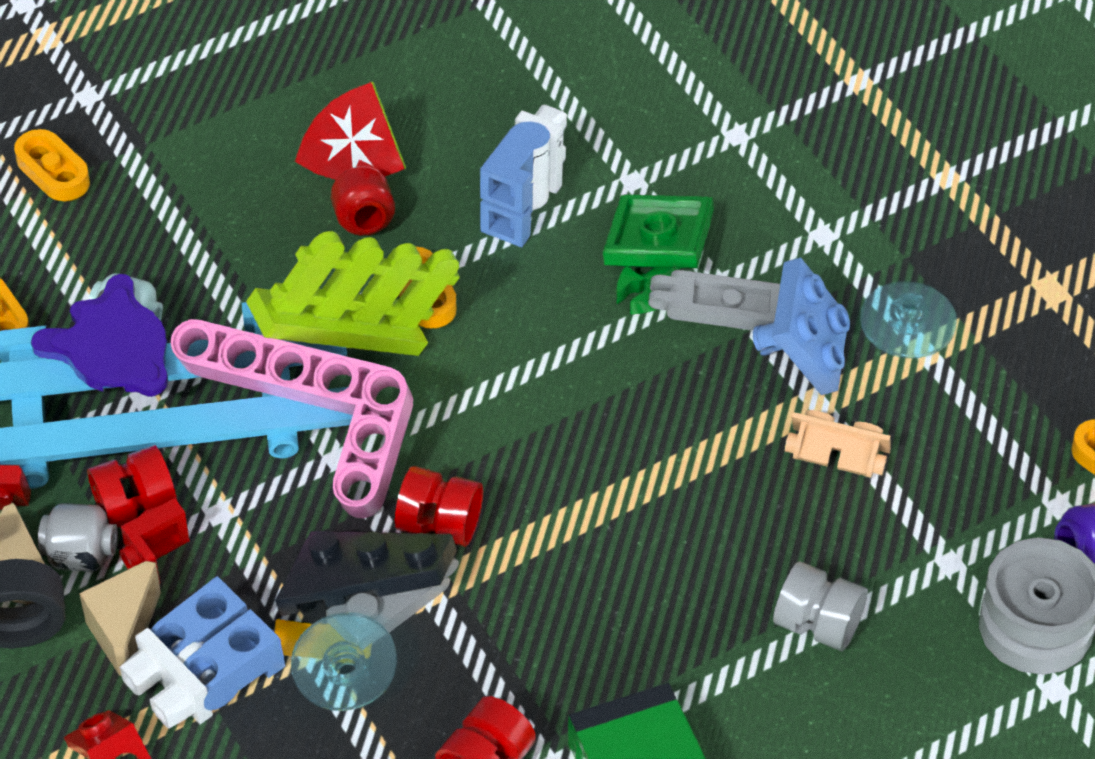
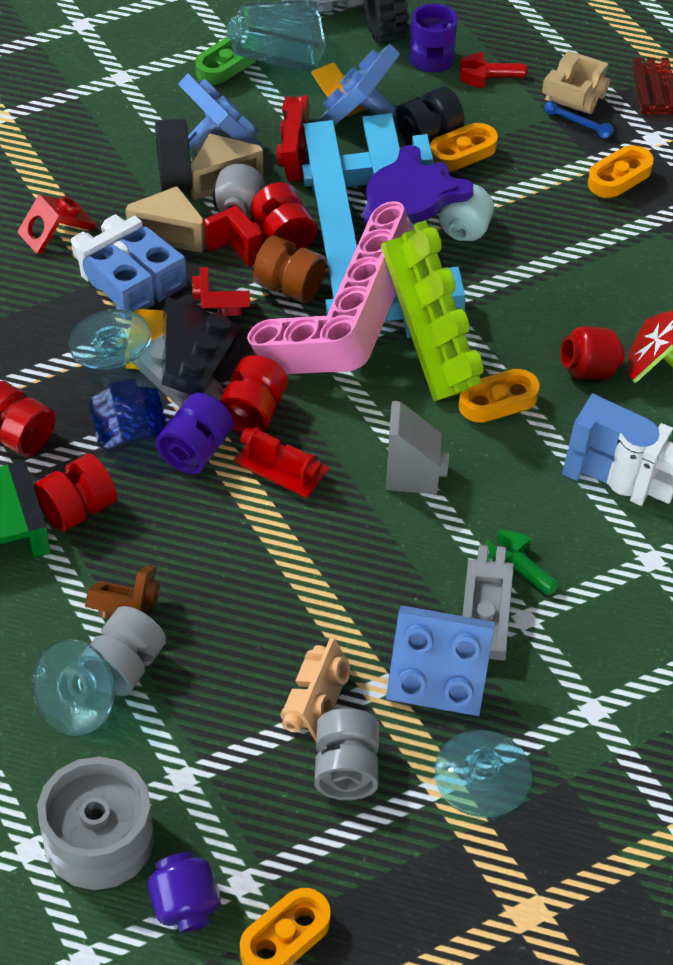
camera: 90 degrees right, 0 degrees up
green plate [603,194,714,268] -> none
none -> clear light blue dish [32,639,115,736]
none -> red wheel [34,453,117,532]
none -> dark orange bracket [85,565,161,619]
none -> clear blue hair [89,378,166,452]
none -> dark purple wheel [155,393,234,474]
none -> red bracket [192,267,250,316]
none -> red hinge [233,427,329,499]
none -> dark orange wheel [252,236,327,304]
none -> light grey wheel [314,708,379,800]
none -> light grey slope [385,401,449,494]

